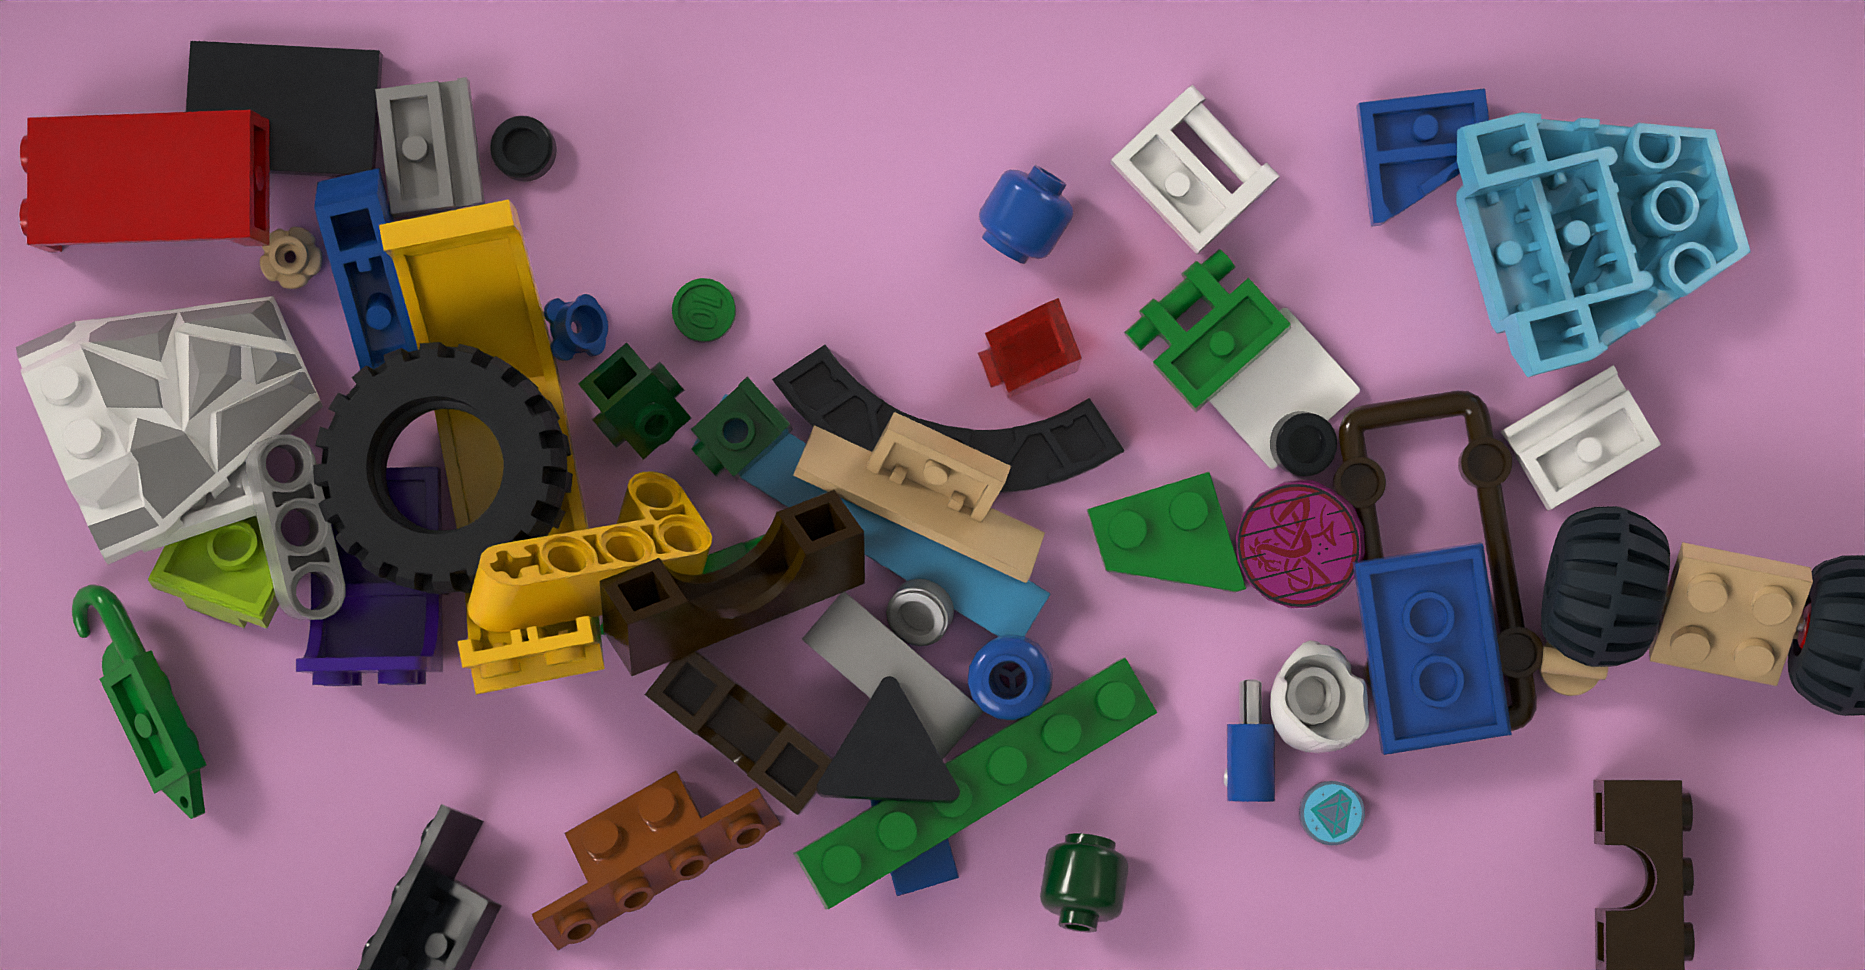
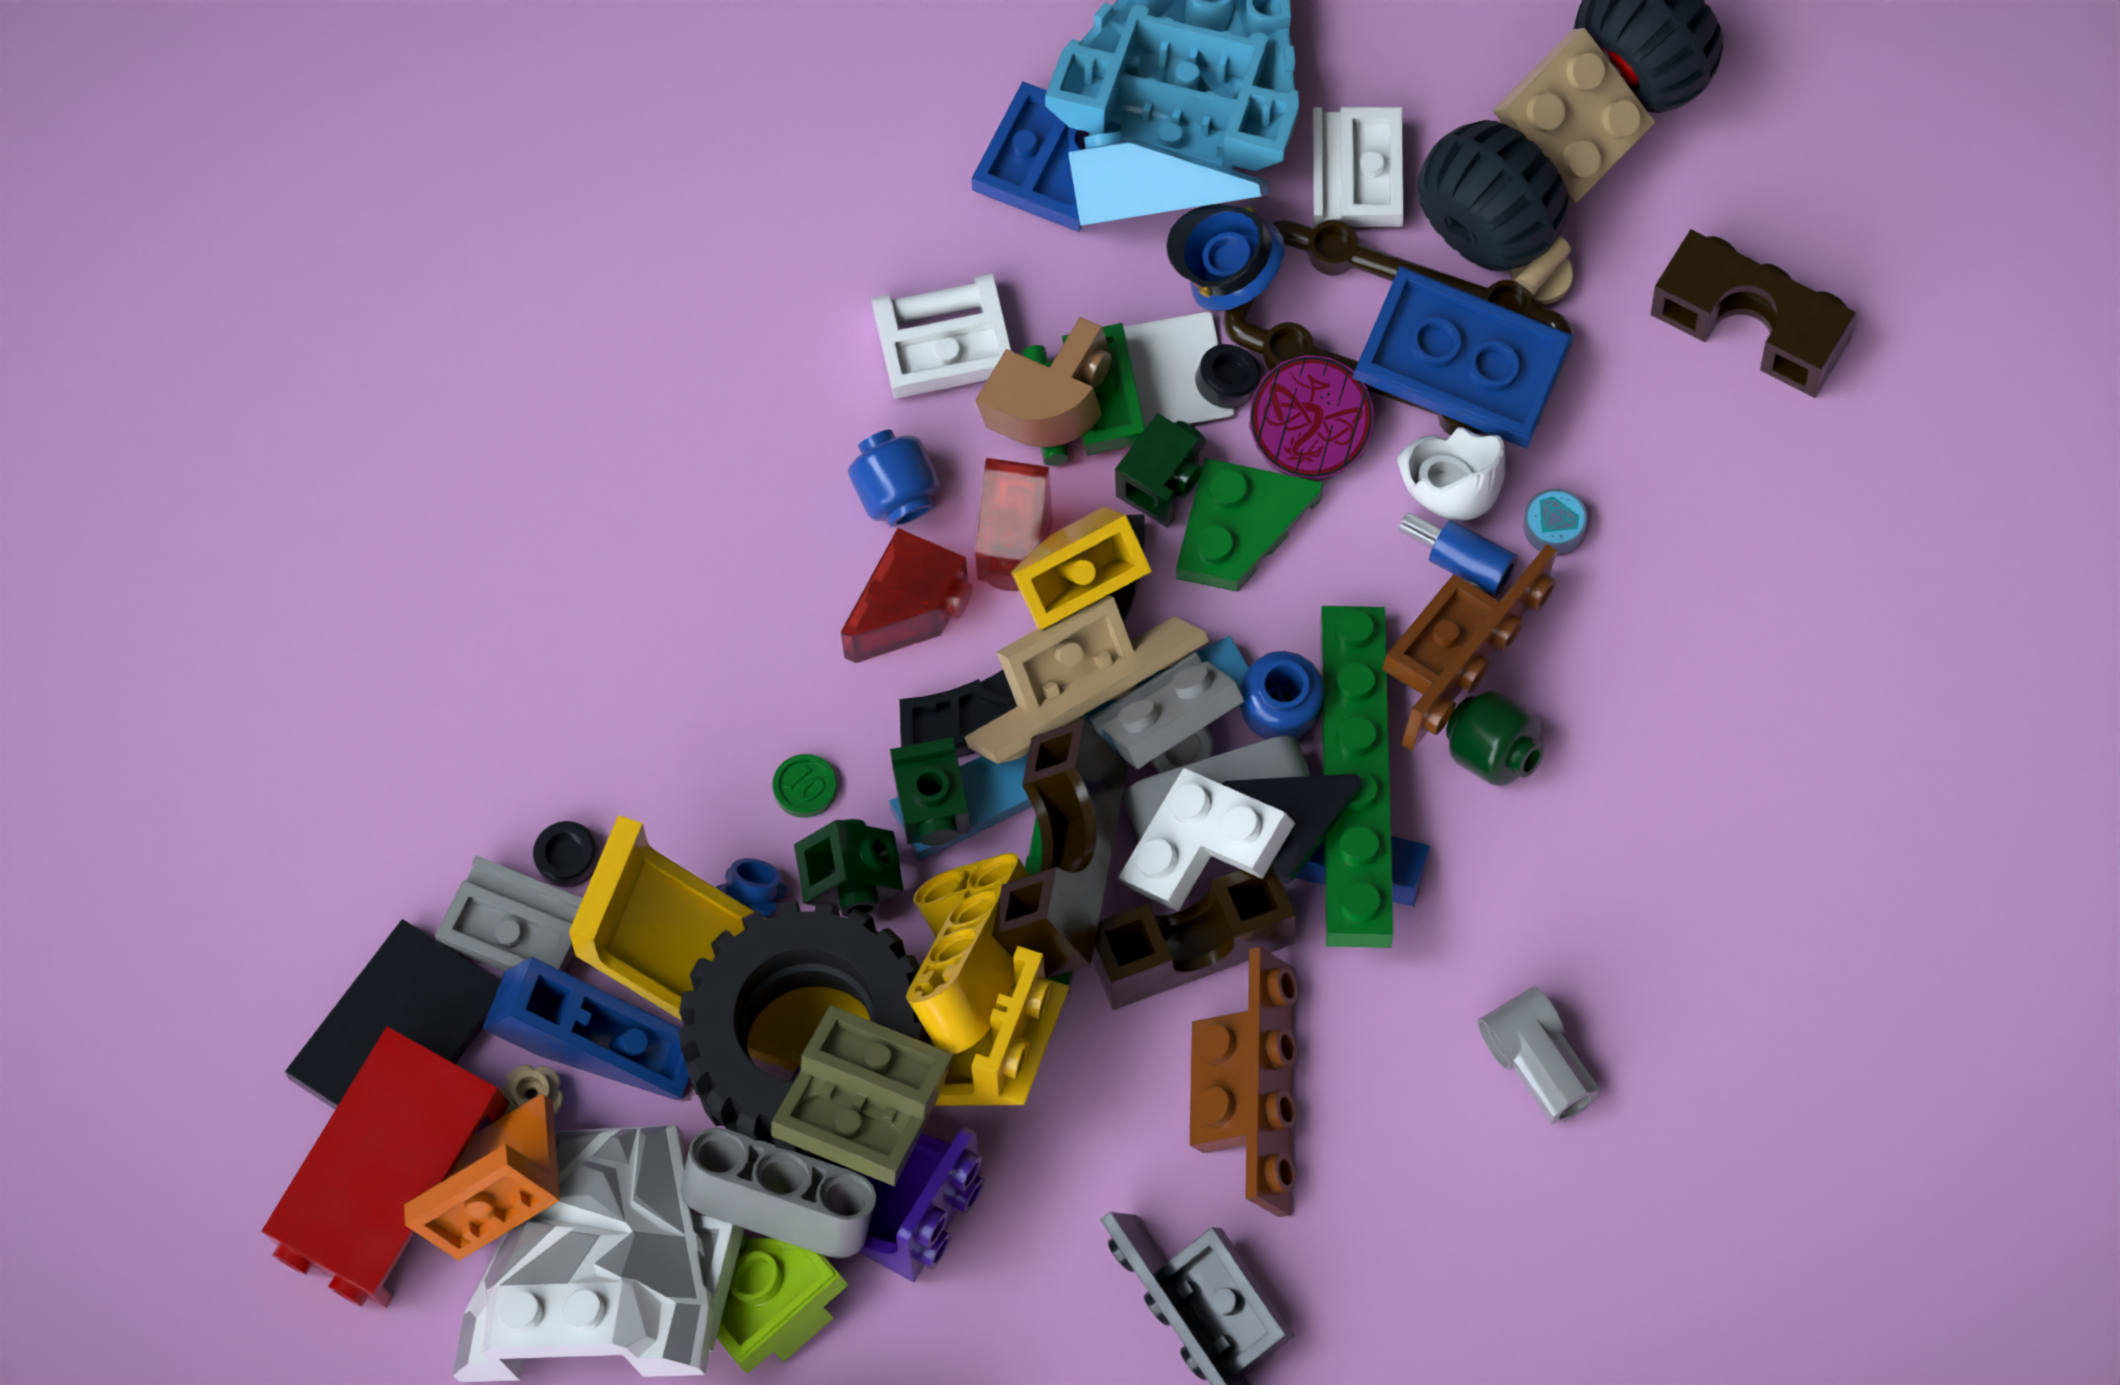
camera: 60 degrees left, 20 degrees down
none -> orange bracket [404,1094,560,1261]
none -> olive slope [771,1005,953,1186]
none -> clear red slope [841,528,973,663]
none -> medium nougat brick [976,317,1112,447]
none -> yellow slope [1011,507,1152,630]
none -> medium azure slope [1068,131,1271,226]
none -> light grey plate [1088,652,1244,769]
none -> dark green brick [1115,413,1206,528]
none -> white plate [1118,768,1295,911]
none -> blue piece [1166,204,1284,311]
none -> dark orange bracket [1382,544,1558,751]

